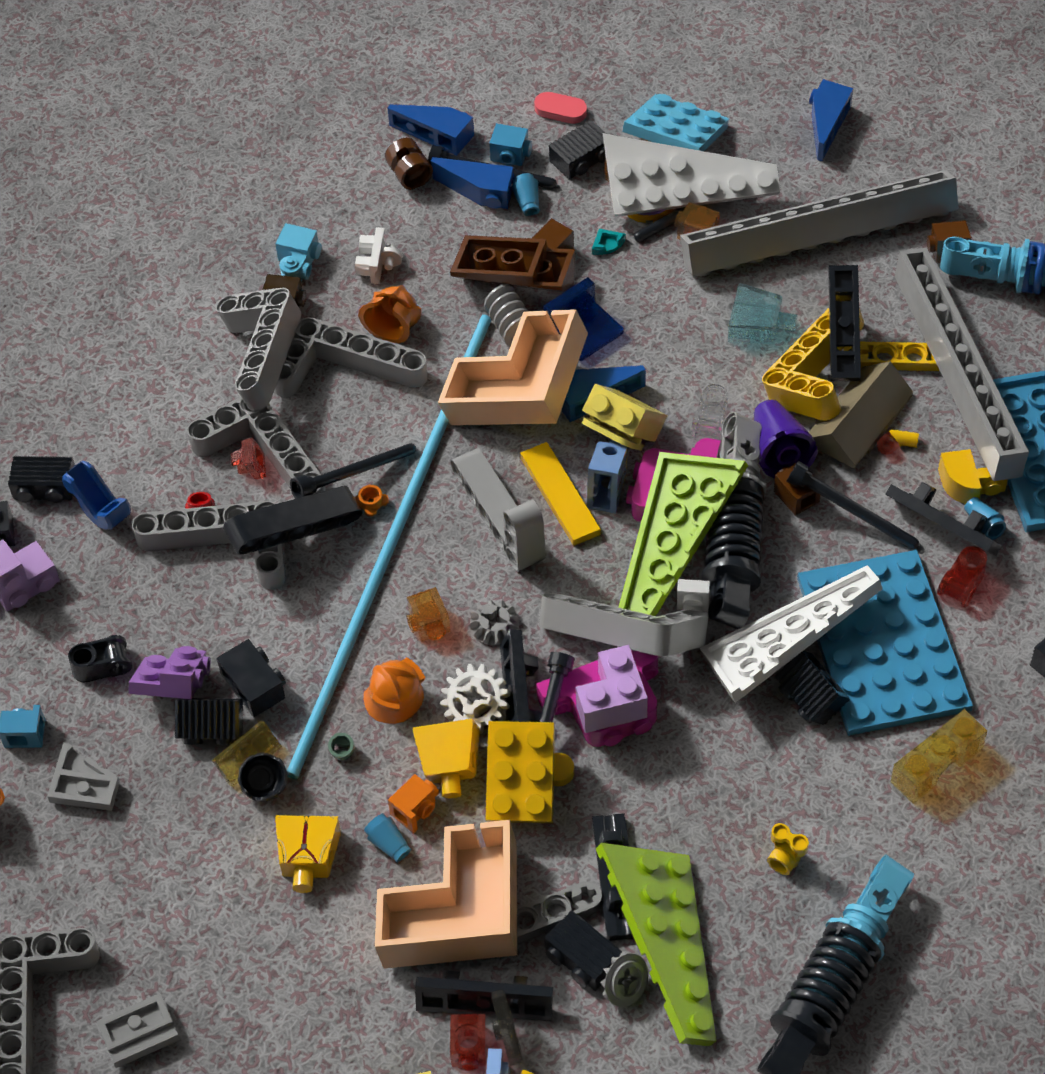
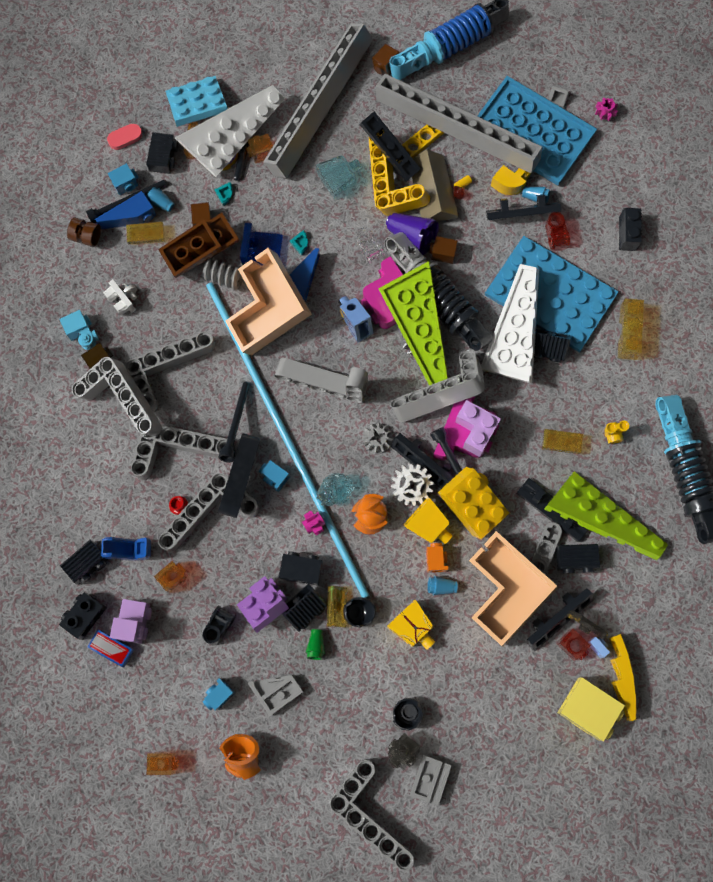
camera: 45 degrees left, 20 degrees up
clear red tile [231,438,266,479] -> none
sand green hinge [328,733,355,760] -> none
orange plate [354,485,389,516] -> none
orange helmet [358,285,421,344] -> none
blue slope [387,104,474,156] -> none
clear orange brick [406,587,451,642] -> none
yellow tile [520,442,601,546] -> none
light yellow brick [582,384,668,451] -> none
light grey gear [600,952,648,1007] -> none
white plate [677,579,710,612] -> none
black piece [786,461,919,549] -> none
blue slope [809,79,853,161] -> none
none -> clear yellow plate [126,222,165,245]
none -> clear orange brick [154,561,187,593]
none -> dark azure brick [259,460,290,492]
none -> teal tile [290,230,308,256]
none -> dark pink gear [302,511,325,535]
none -> green cone [305,629,325,660]
none -> clear light blue hair [316,473,354,506]
none -> clear smoke brick [388,733,420,770]
none -> black hair [393,698,424,731]
none -> clear yellow plate [542,429,583,454]

